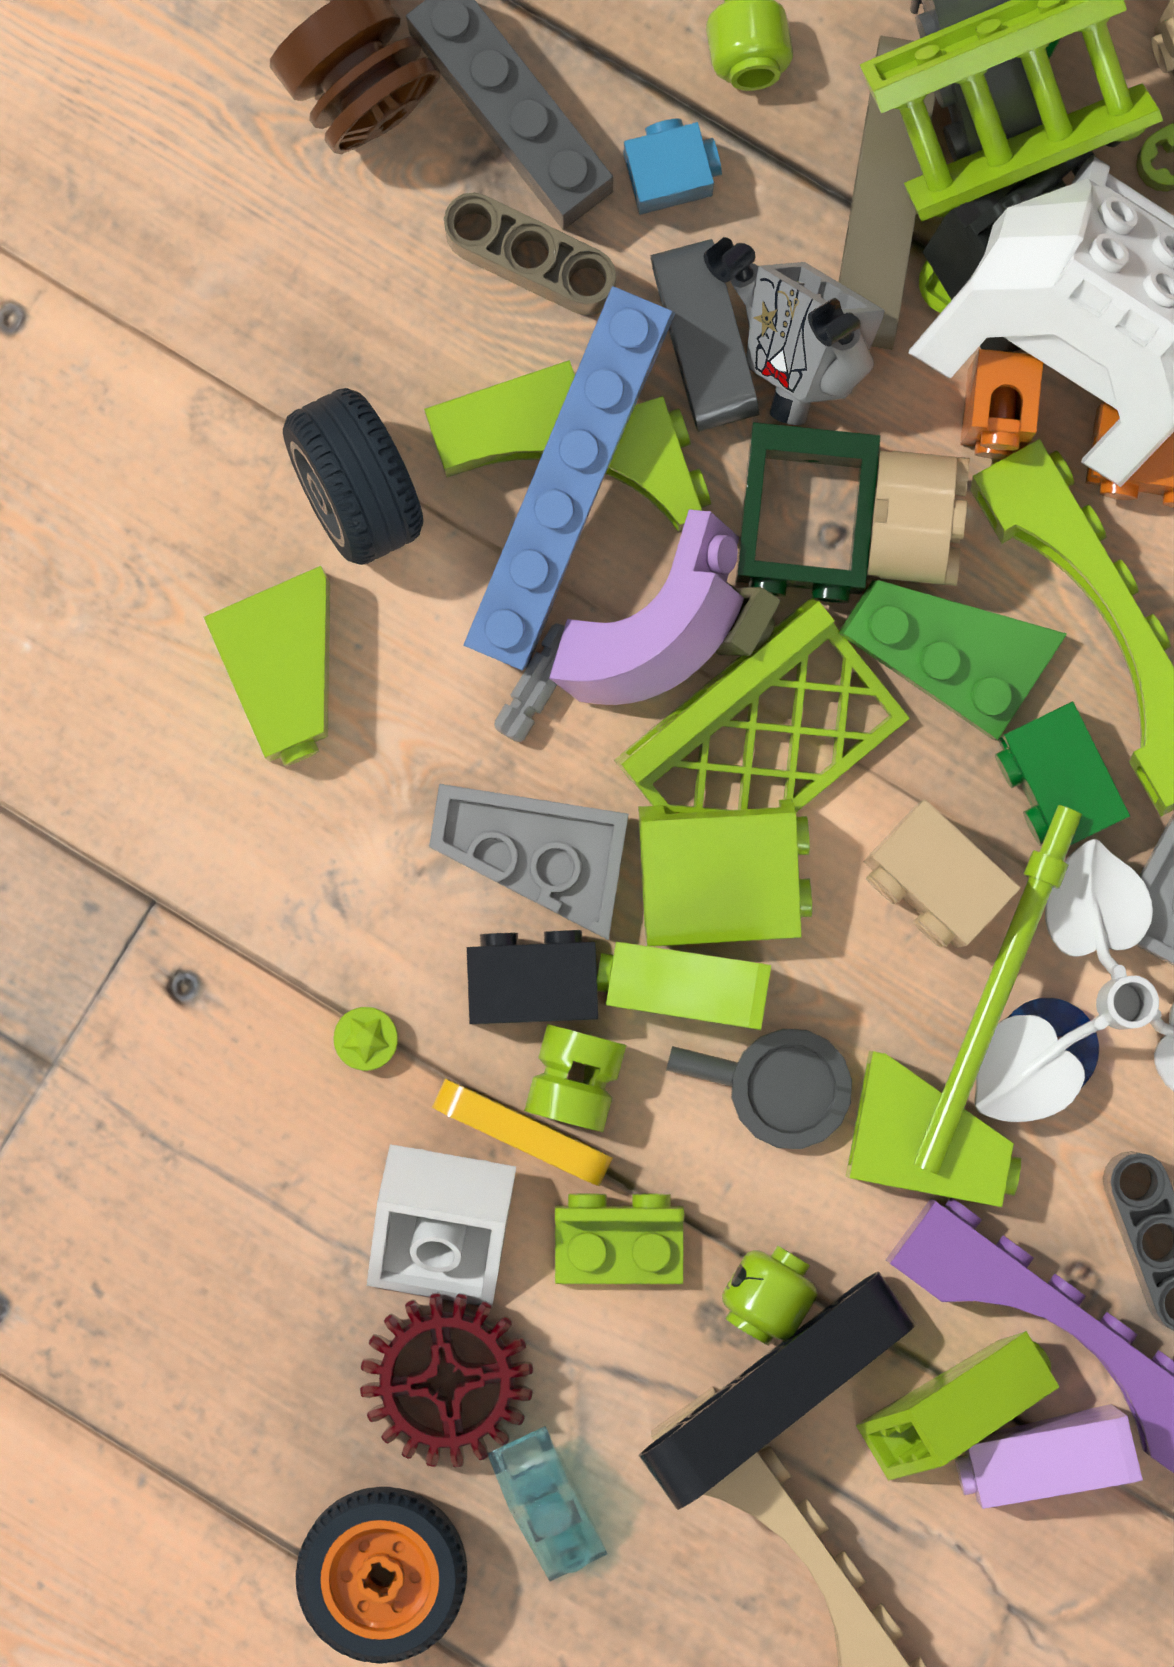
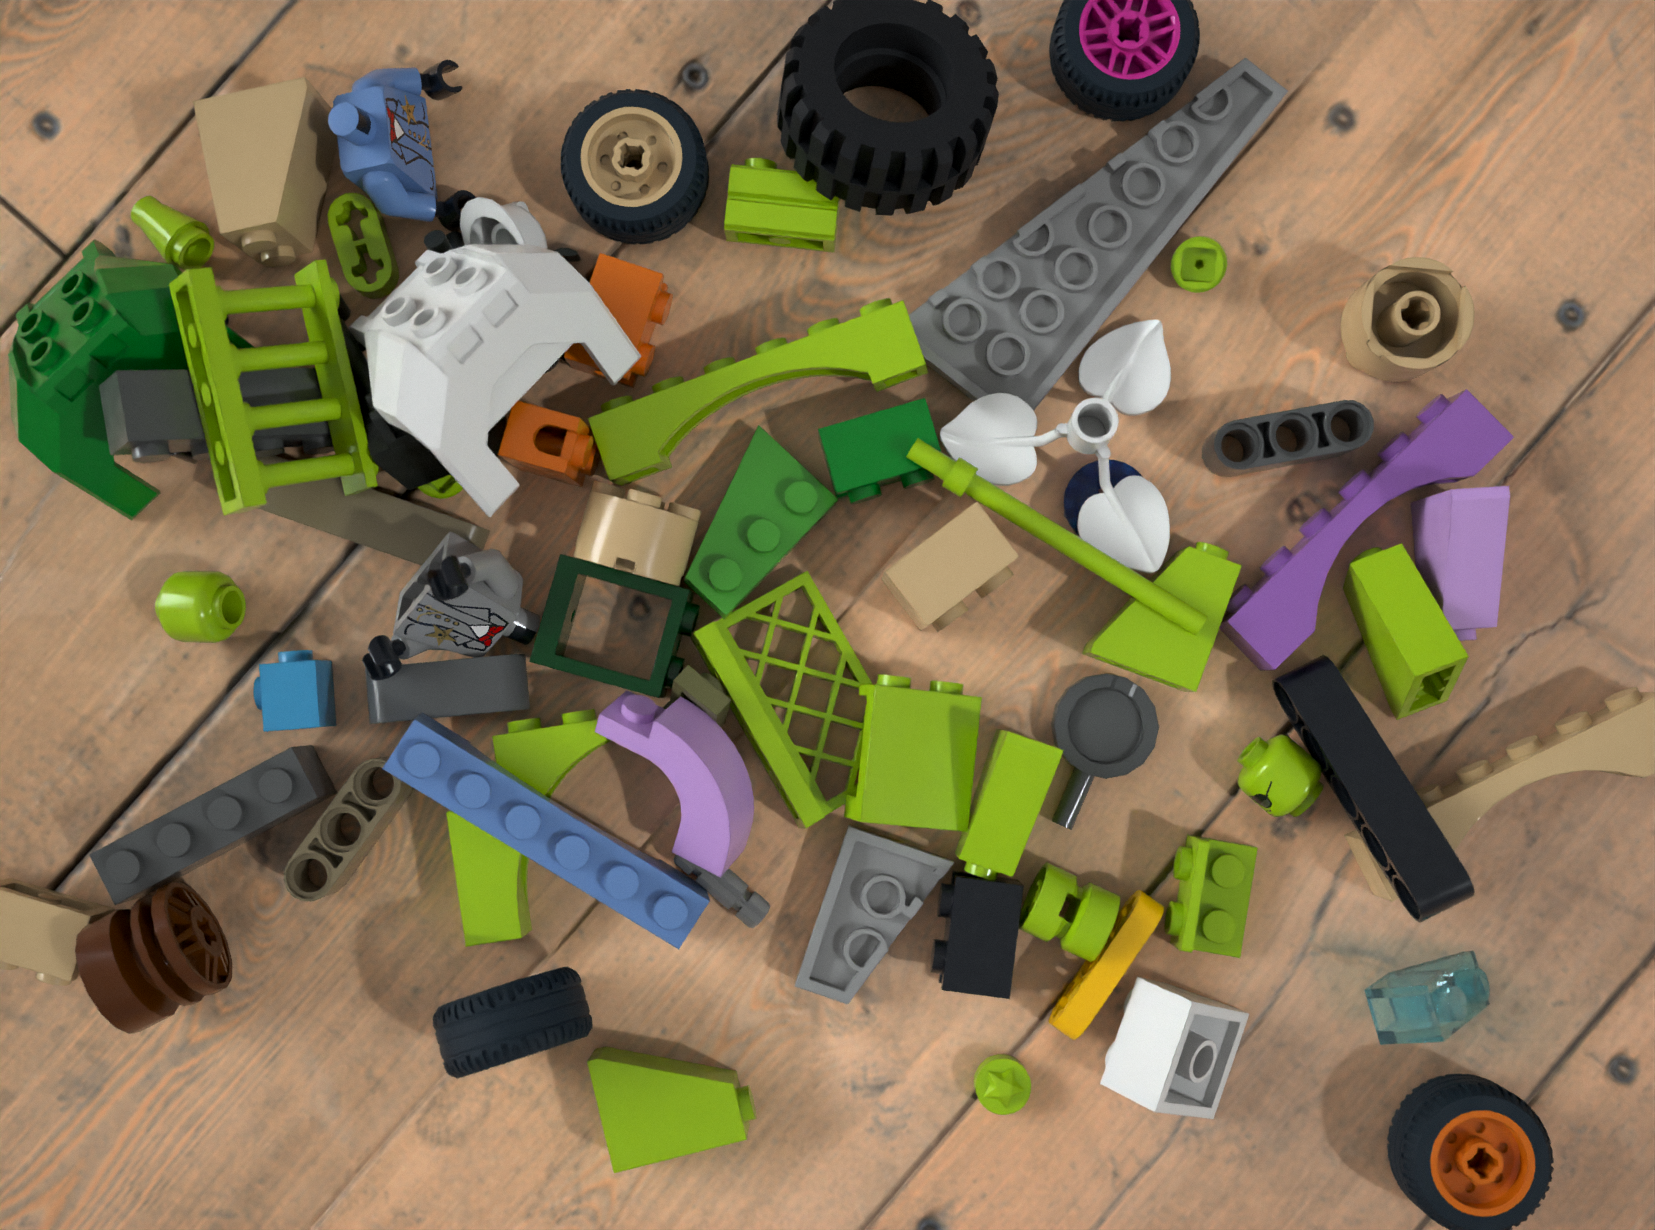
camera: 80 degrees left, 0 degrees up
dark red gear [360,1292,533,1467] -> none

